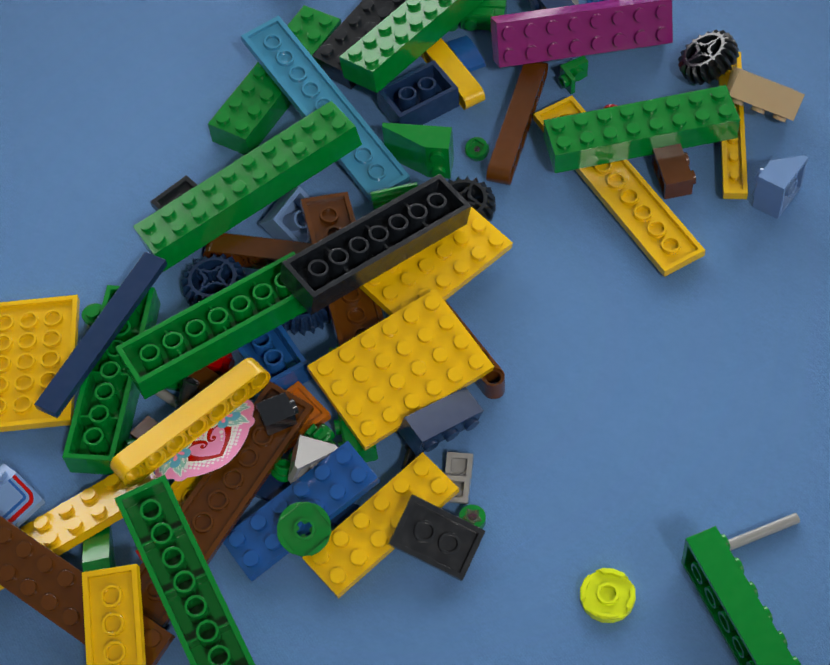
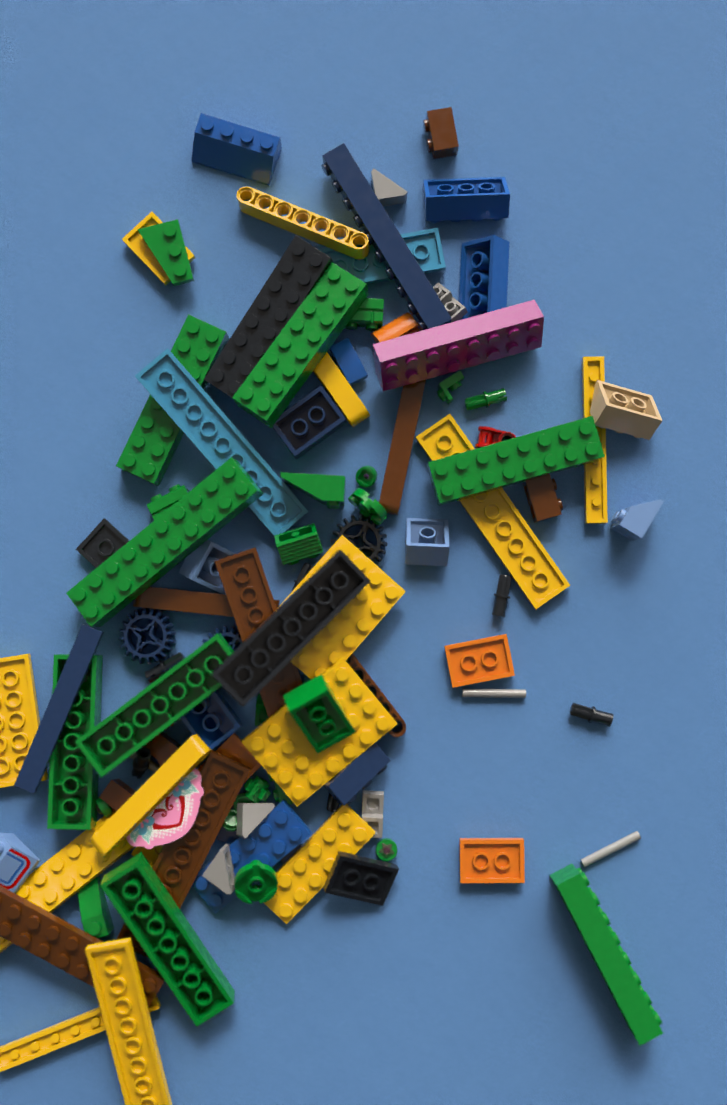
camera: 10 degrees left, 30 degrees up
green plate [82,303,102,326] -> none
black brick [256,392,299,436] -> none
neon yellow tile [580,568,636,623] -> none
black gear [678,29,739,85] -> none
none -> light grey slope [202,844,235,894]
none -> green slope [283,674,355,754]
none -> green plate [348,488,387,526]
none -> medium blue slope [405,518,449,566]
none -> orange plate [444,634,515,688]
none -> orange plate [459,838,525,883]
none -> light grey bar [462,689,526,698]
none -> green axle [464,388,507,410]
none -> black axle [492,574,512,617]
none -> black axle [570,703,613,727]

